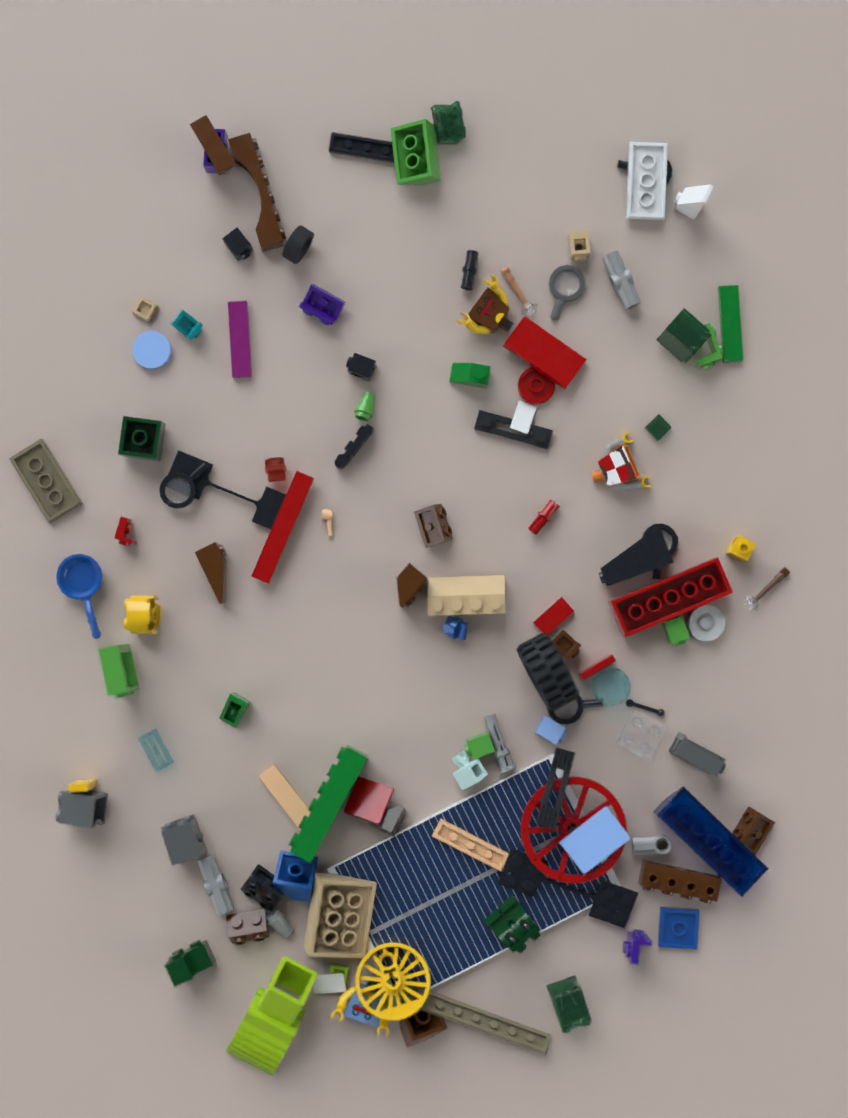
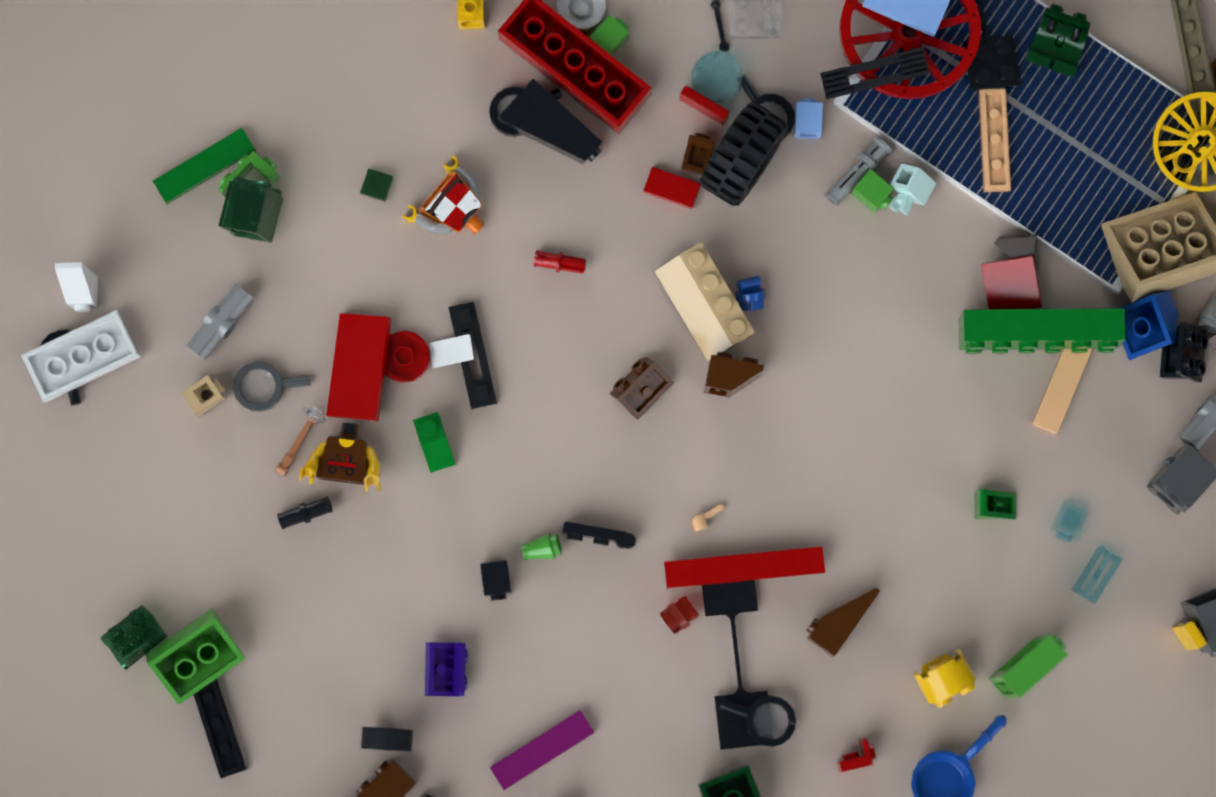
camera: 120 degrees left, 5 degrees down
none -> clear light blue bracket [1050,501,1089,543]

